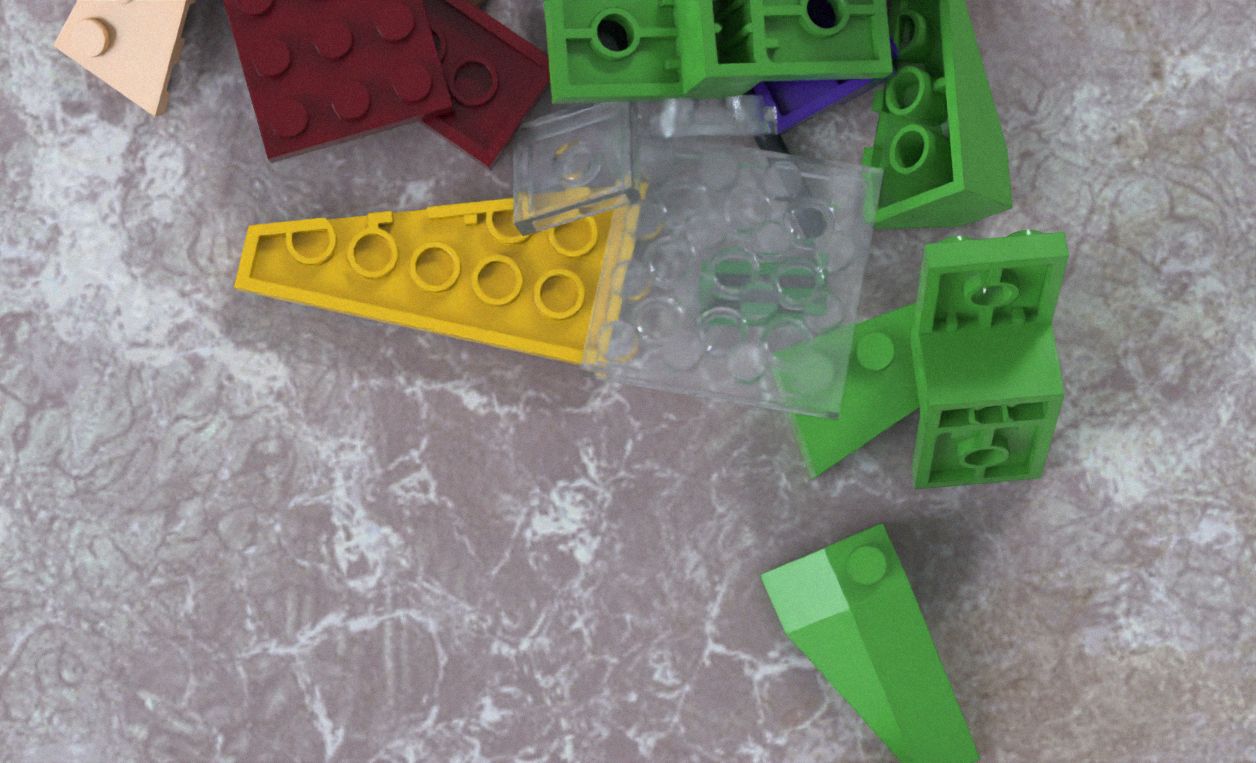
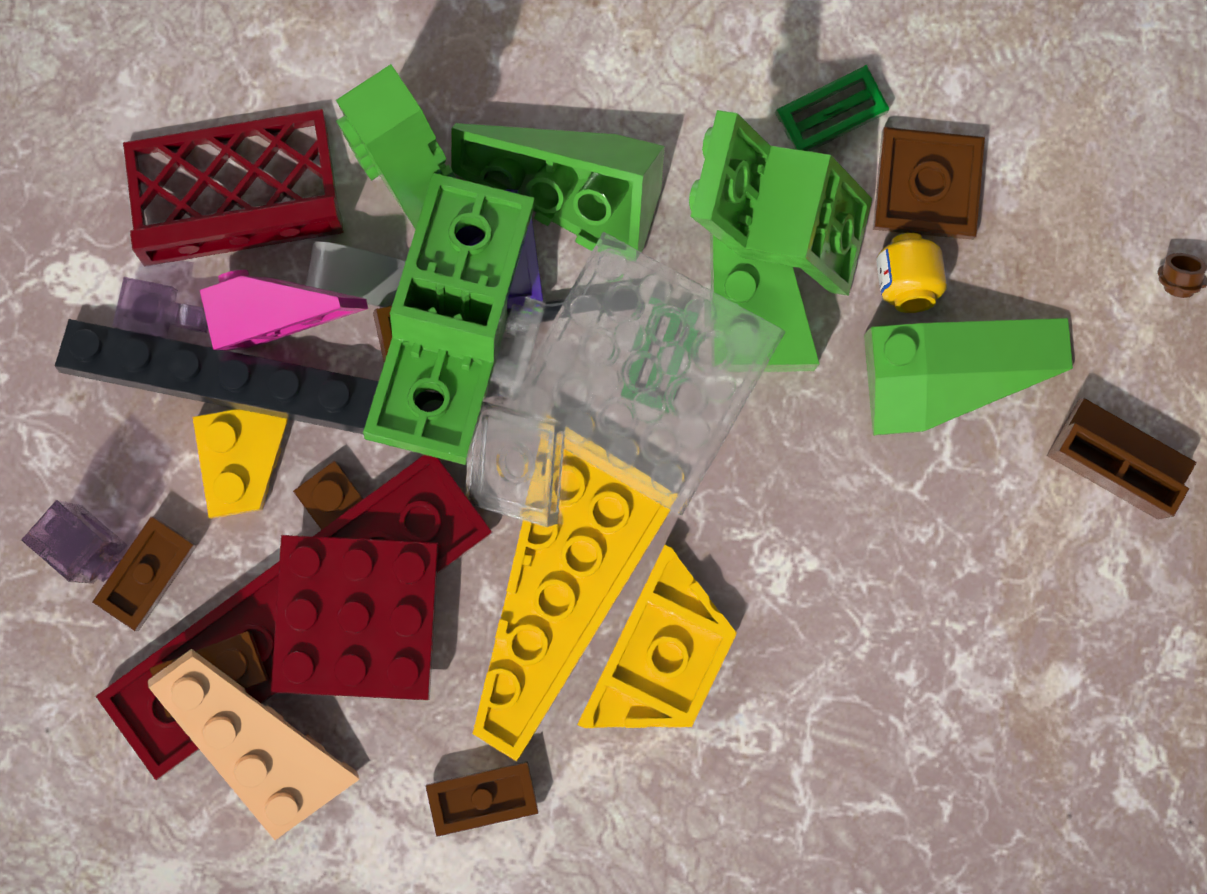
camera: 70 degrees left, 0 degrees up
none -> reddish brown plate [425,761,539,837]
none -> yellow wing [577,545,737,728]
none -> green tile [775,65,890,152]
none -> reddish brown tile [873,127,985,240]
none -> yellow head [876,233,947,313]

